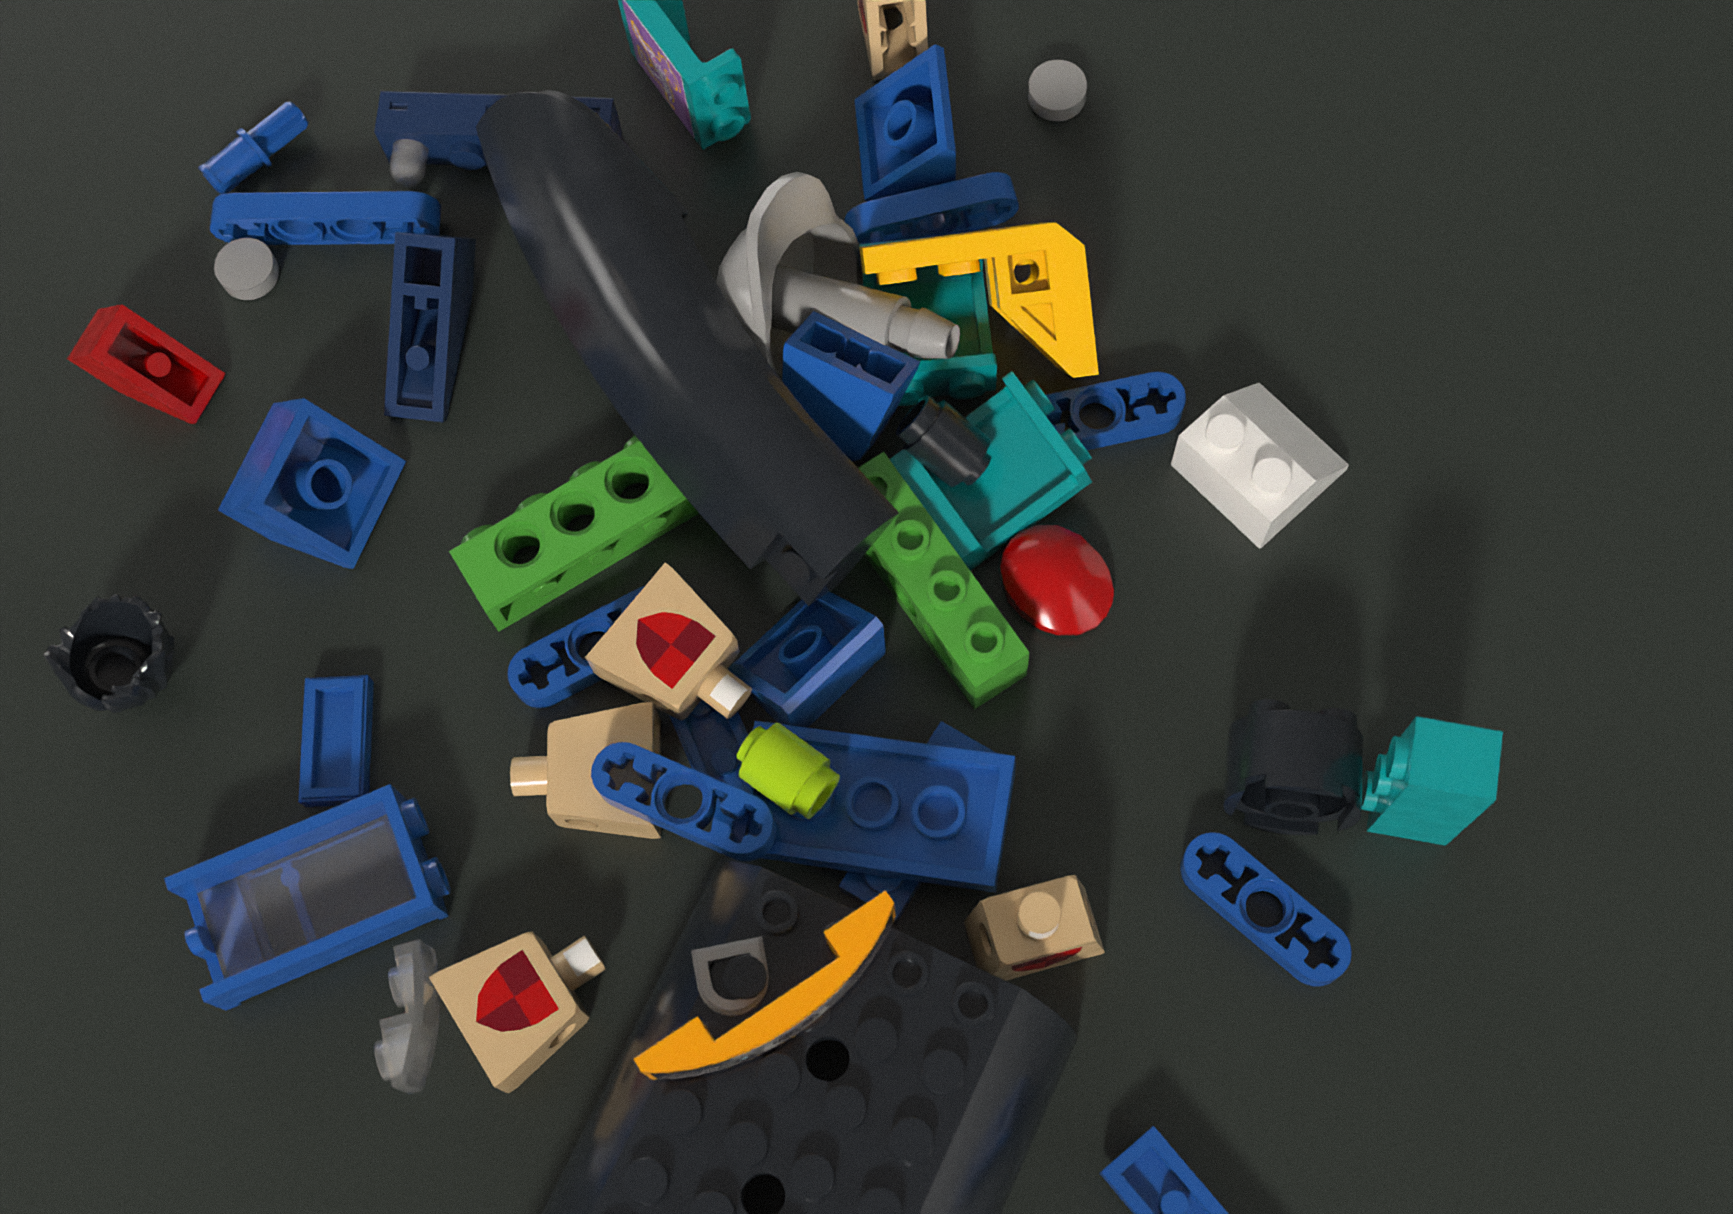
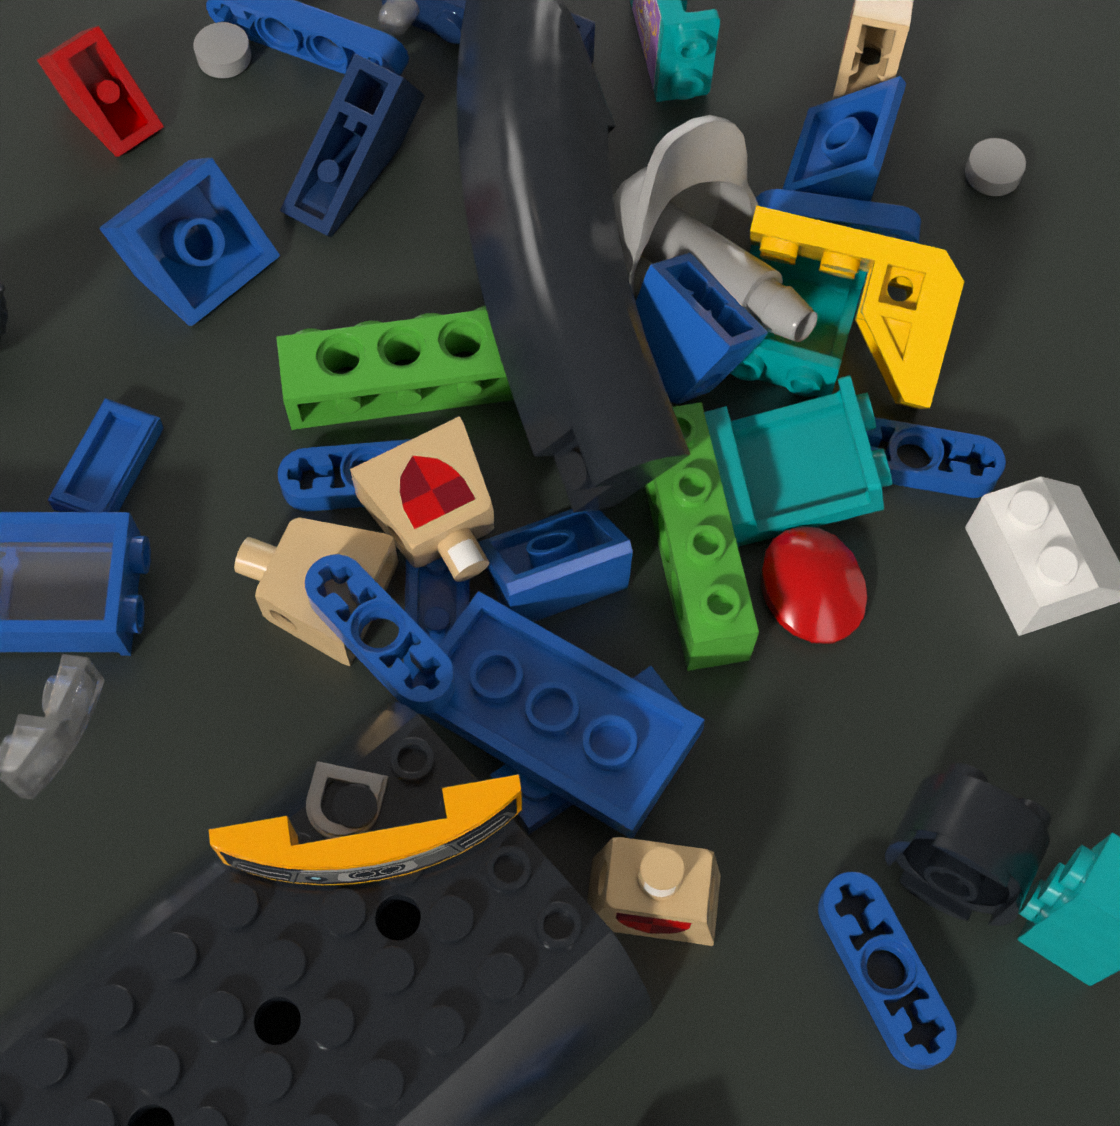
camera: 15 degrees right, 5 degrees down
tan torso [429,931,606,1094] -> none
lime brick [736,722,840,819] -> none
black brick [896,395,992,488] -> none

